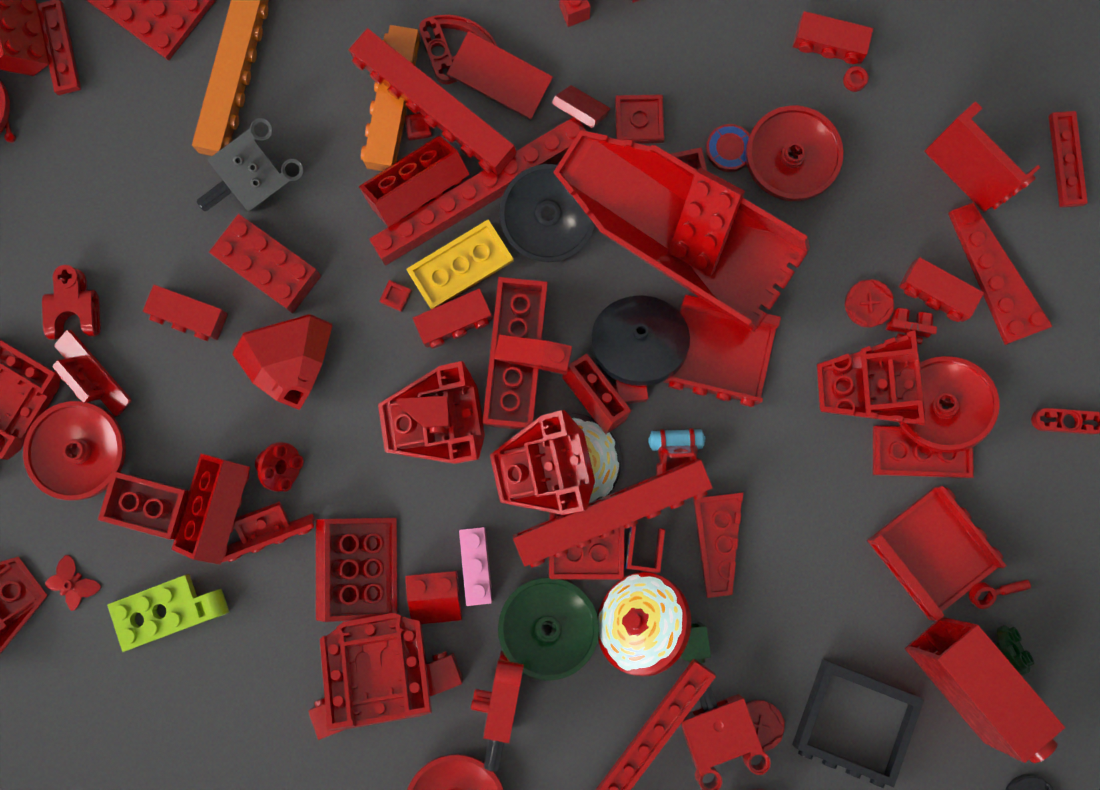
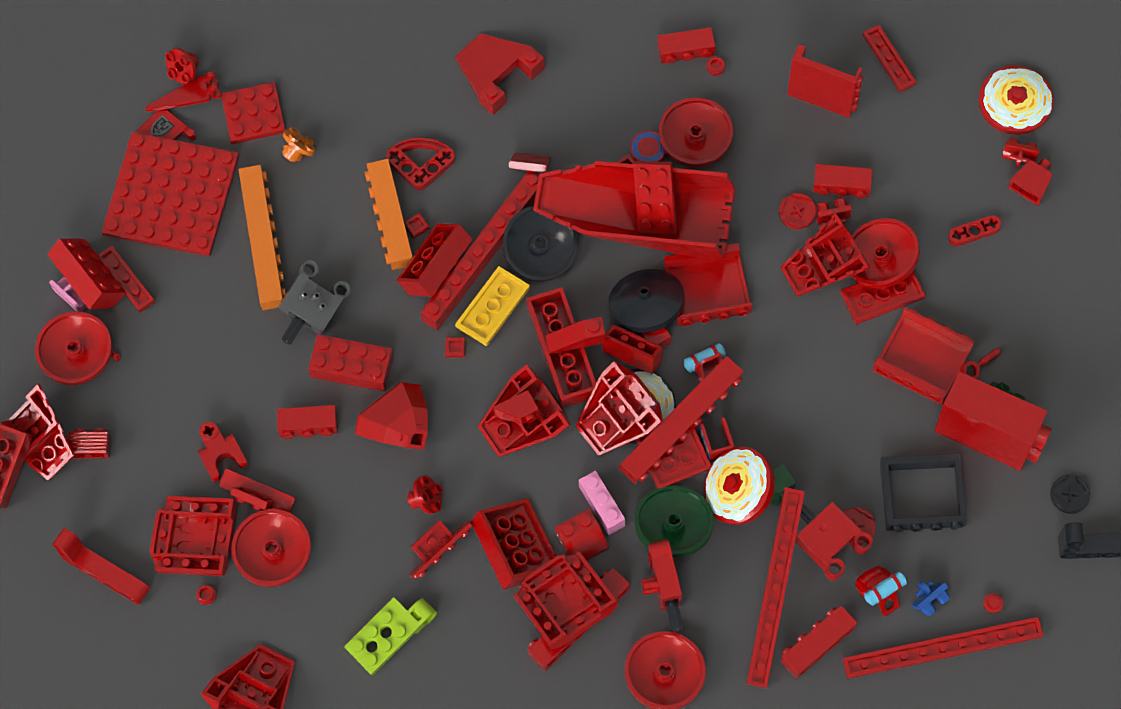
camera: 20 degrees left, 15 degrees down
red piece [45,555,101,611] -> none
red brick [98,471,189,540] -> none
red brick [171,453,250,565] -> none
red brick [348,28,517,175] -> none
red brick [413,288,492,349] -> none
red tile [447,31,553,120] -> none
red tile [615,95,664,144] -> none
red wing [693,493,743,598] -> none
red wing [948,203,1052,345] -> none

